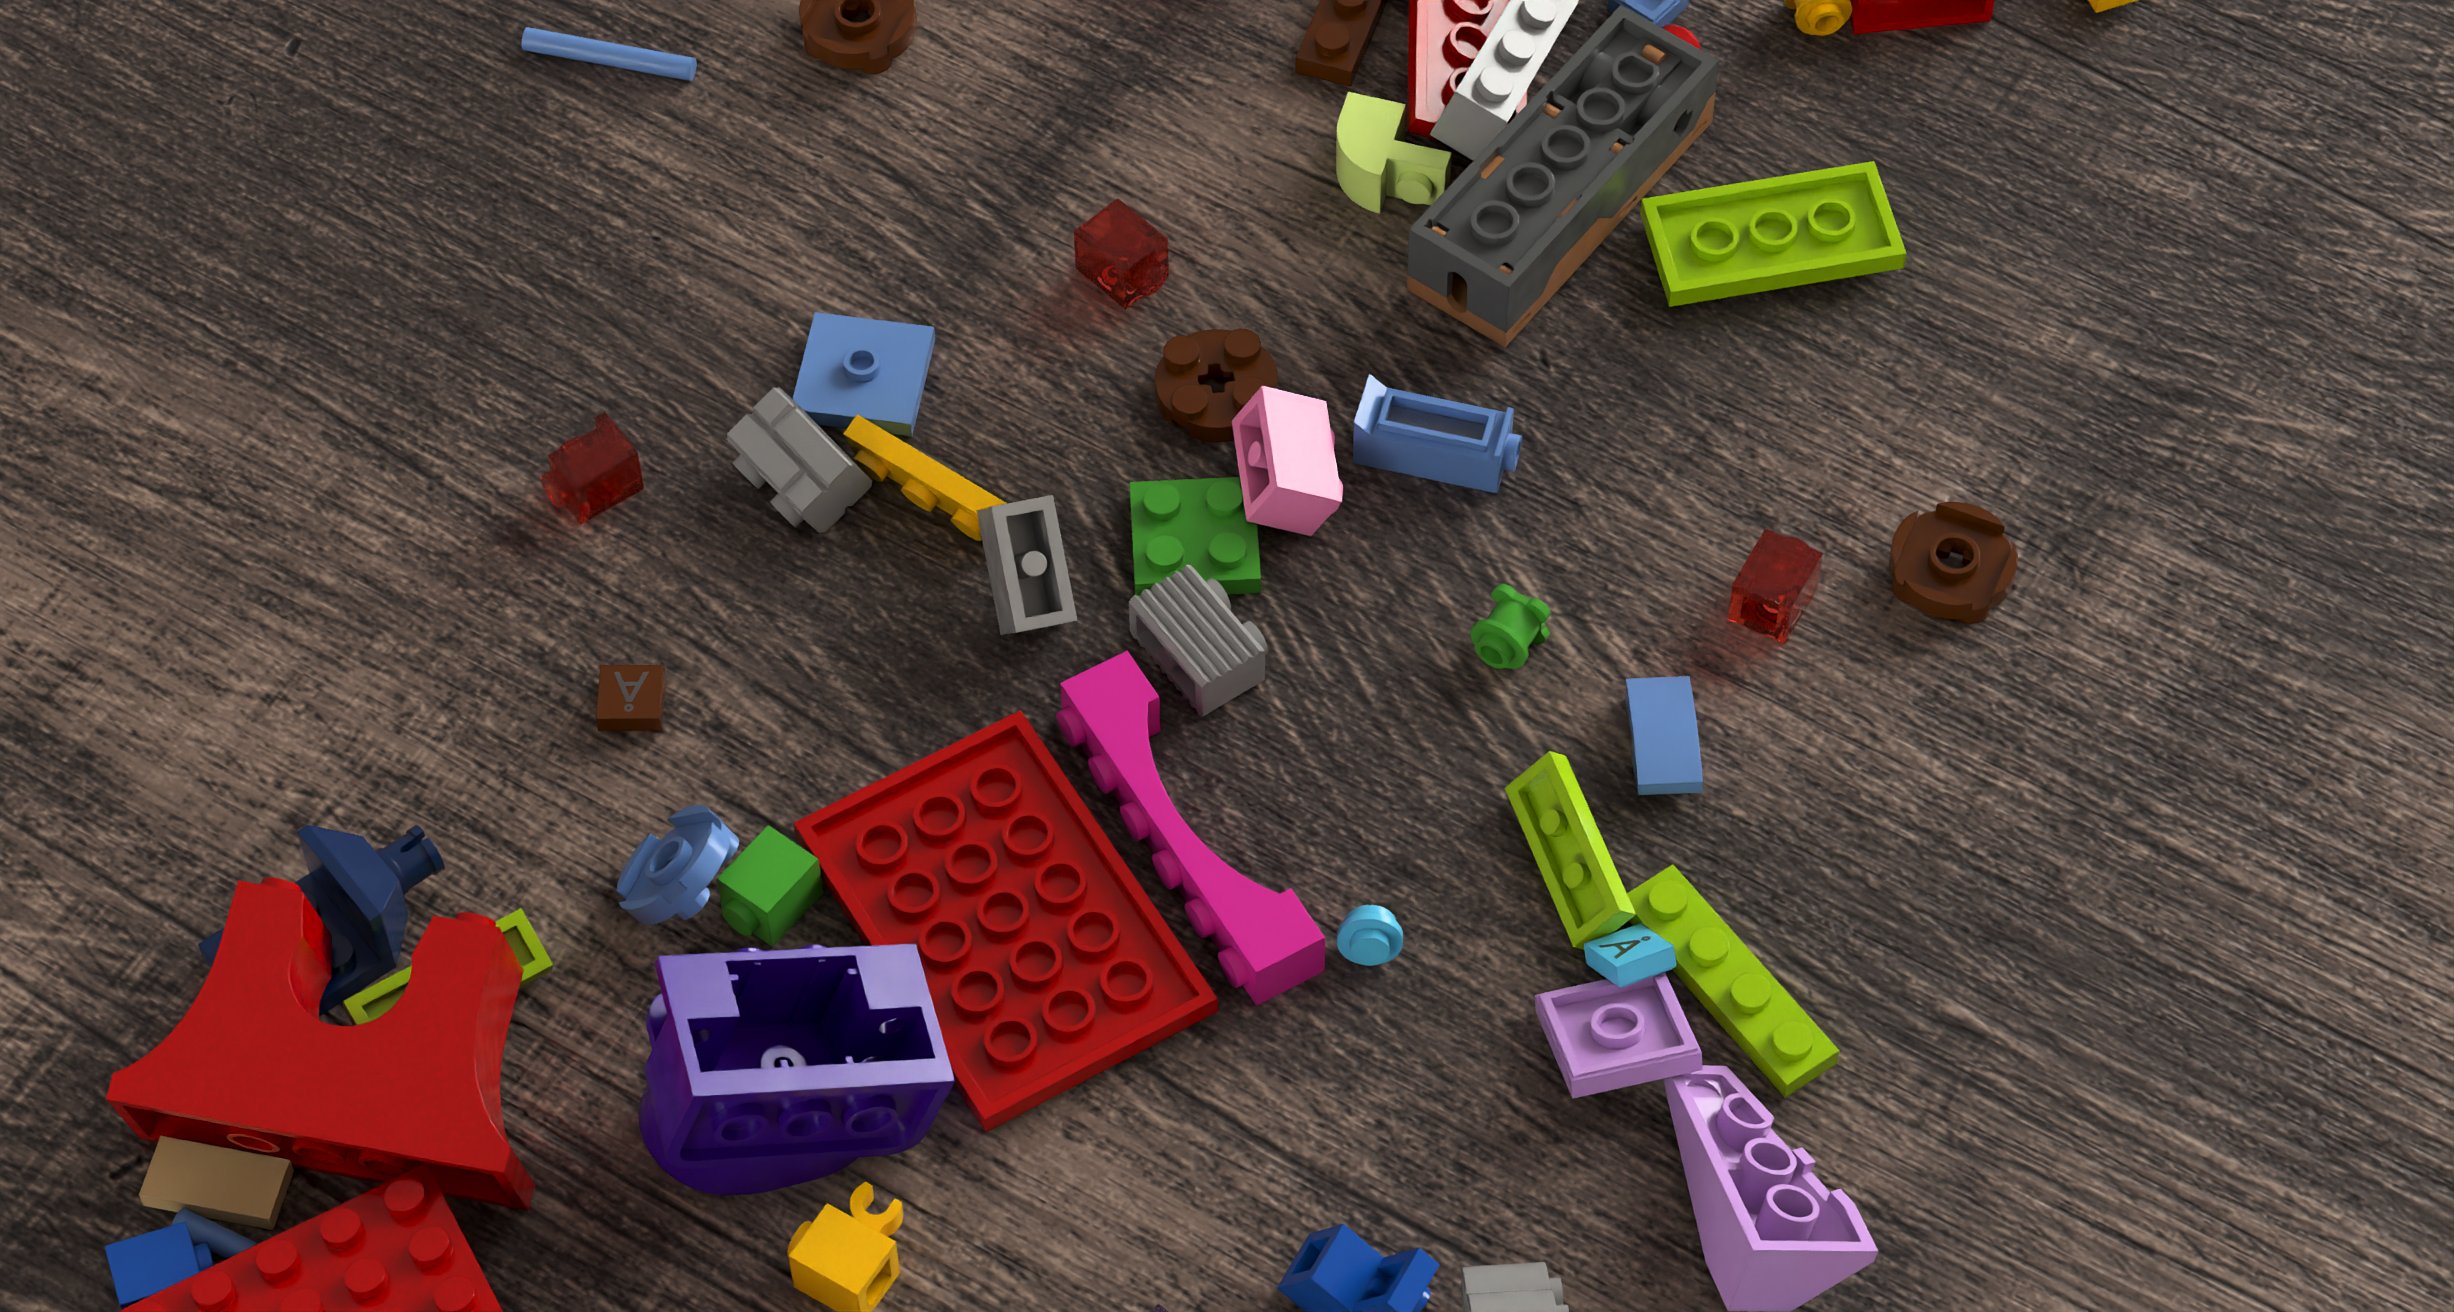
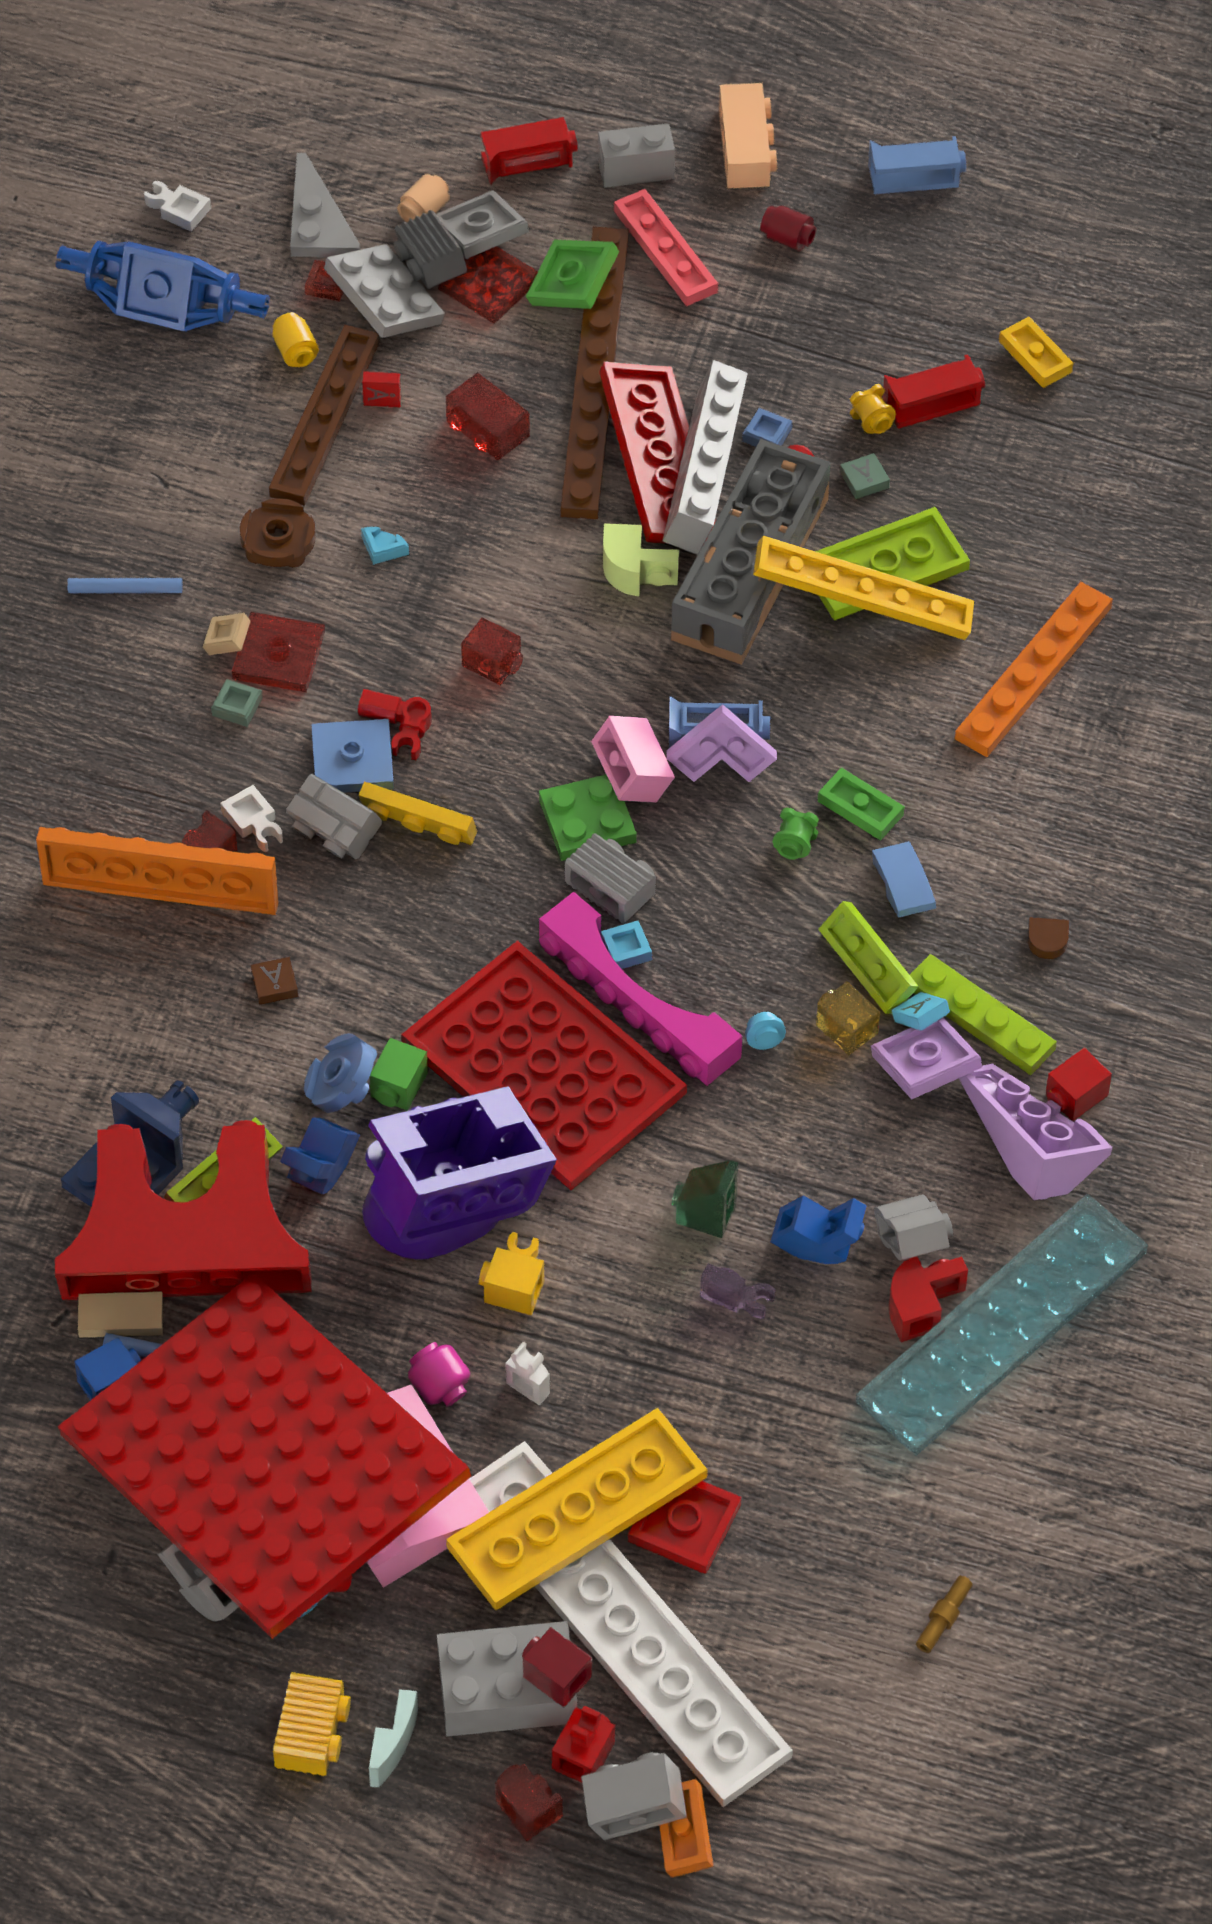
camera: 15 degrees left, 0 degrees up
light grey brick [976,495,1077,635] -> none
reddish brown plate [1155,328,1278,442] -> none
clear red brick [1728,529,1823,644] -> none
reddish brown plate [1889,502,2018,624] -> none
none -> orange plate [36,827,279,915]
none -> tan tile [203,613,251,655]
none -> sand green tile [211,679,263,727]
none -> white plate [220,785,283,852]
none -> clear red plate [231,612,325,692]
none -> blue brick [280,1117,360,1194]
none -> red bar [358,689,432,761]
none -> medium azure tile [361,527,409,564]
none -> medium azure plate [601,920,652,969]
none -> lavender plate [666,704,777,782]
none -> clear green slope [671,1160,738,1238]
none -> yellow plate [753,536,974,640]
none -> clear yellow brick [816,981,880,1056]
none -> bright green plate [818,767,905,841]
none -> sand green tile [840,453,890,499]
none -> orange plate [955,582,1113,757]
none -> reddish brown tile [1028,917,1069,959]
none -> red brick [1045,1047,1112,1121]

